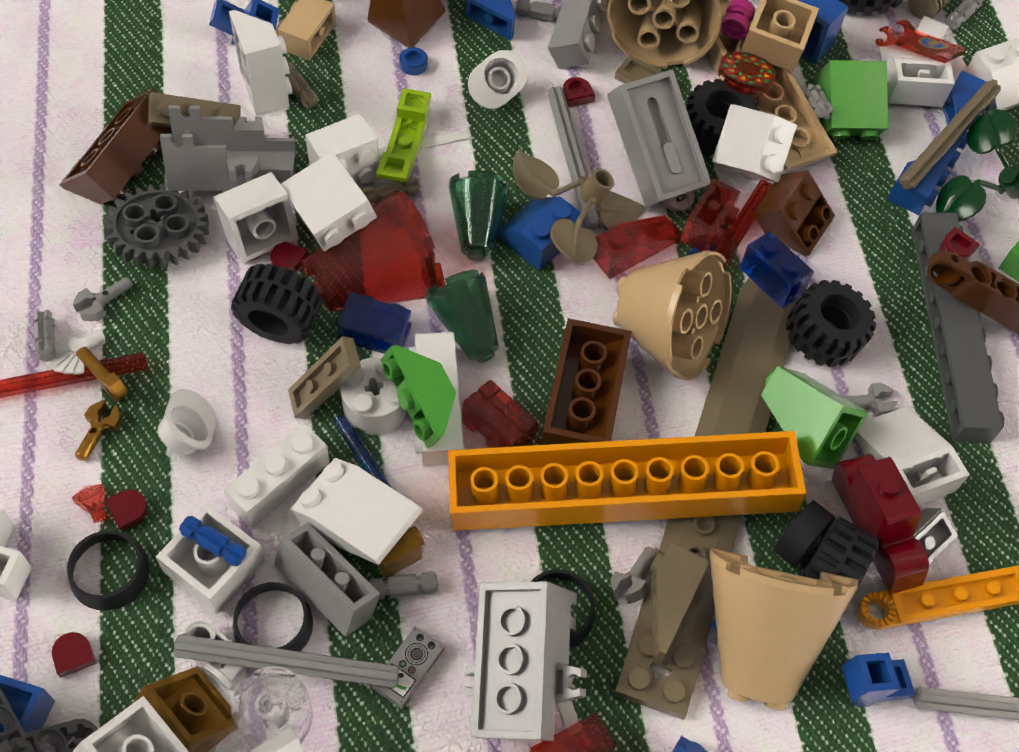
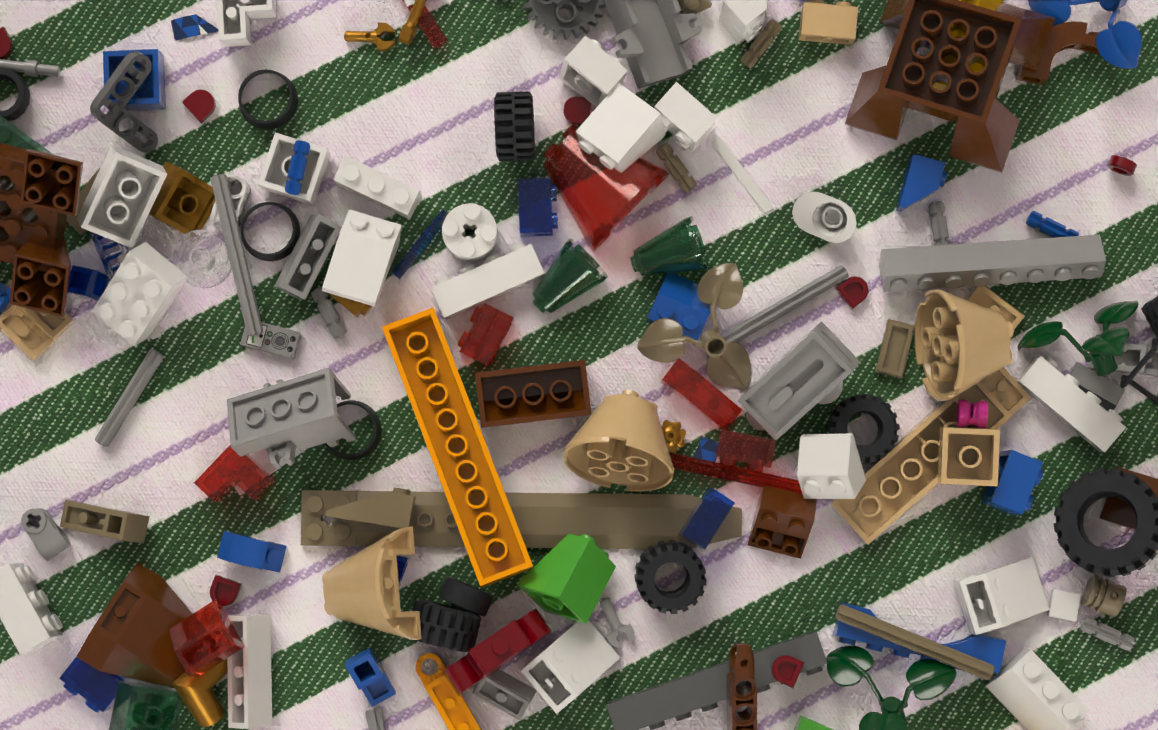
camera: 75 degrees right, 25 degrees up
clear red rock [72,484,108,523] -> none
dark red tile [105,490,148,533] -> none
white piece [158,389,216,457] -> none
dark tan plate [288,336,361,419] -> none
lime slope [376,88,431,183] -> none
bright green slope [381,345,456,449] -> none
blue tile [399,47,428,75] -> none
light grey bar [610,546,657,604] -> none
tile [717,51,776,95] -> none
light grey axle [805,83,833,120] -> none
bright green slope [813,60,889,140] -> none
clear red flag [875,19,967,63] -> none

